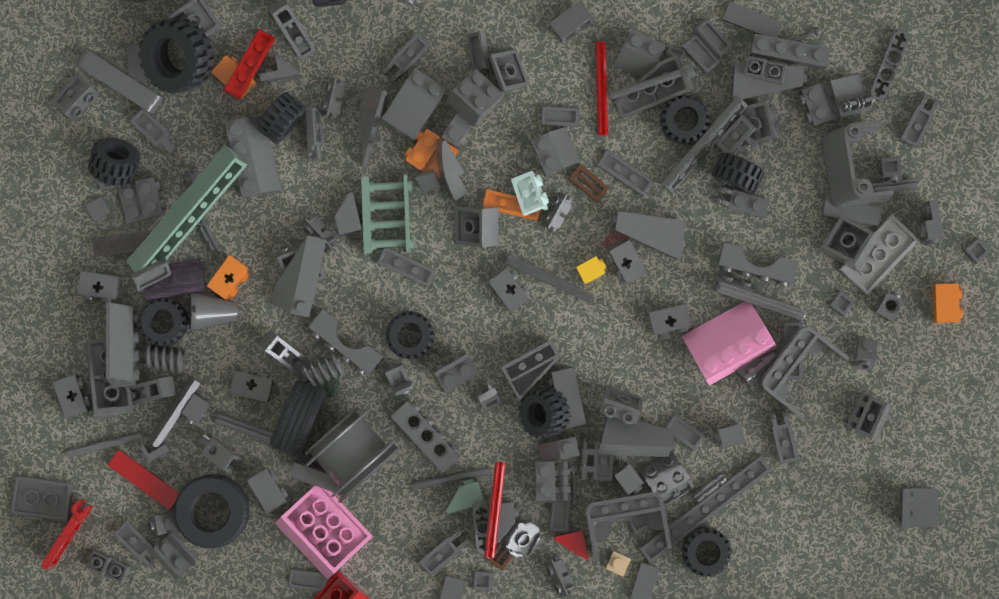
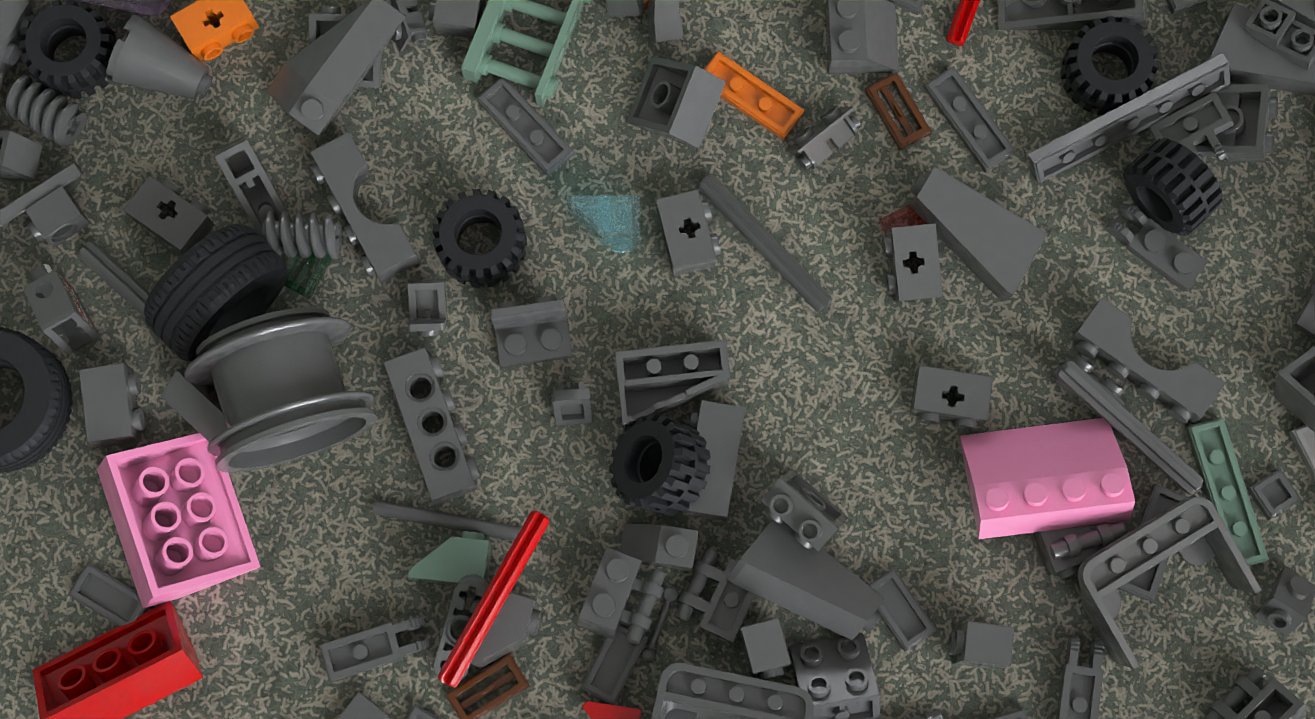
camera: 20 degrees right, 10 degrees down
tile [504,520,540,557] -> none
light aqua bracket [511,171,549,216] -> none
yellow brick [576,256,607,284] -> none
none -> clear light blue slope [567,196,640,253]
none -> sand green tile [1186,417,1269,566]

